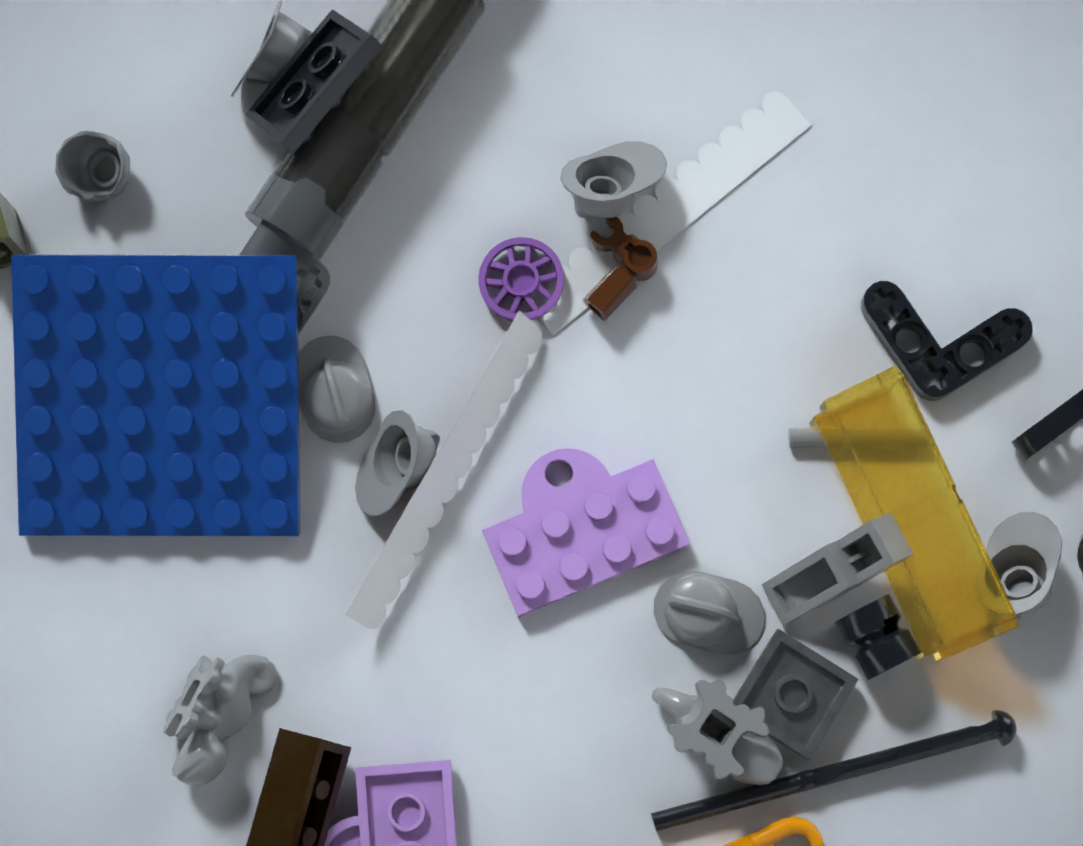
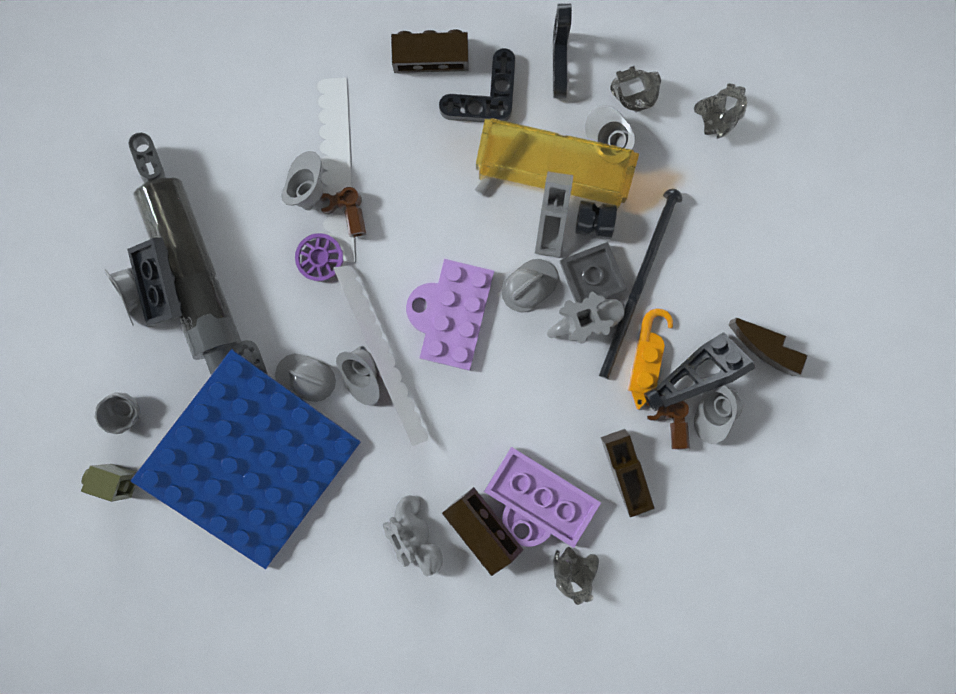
camera: 50 degrees left, 5 degrees up
none -> dark brown brick [391,29,469,73]

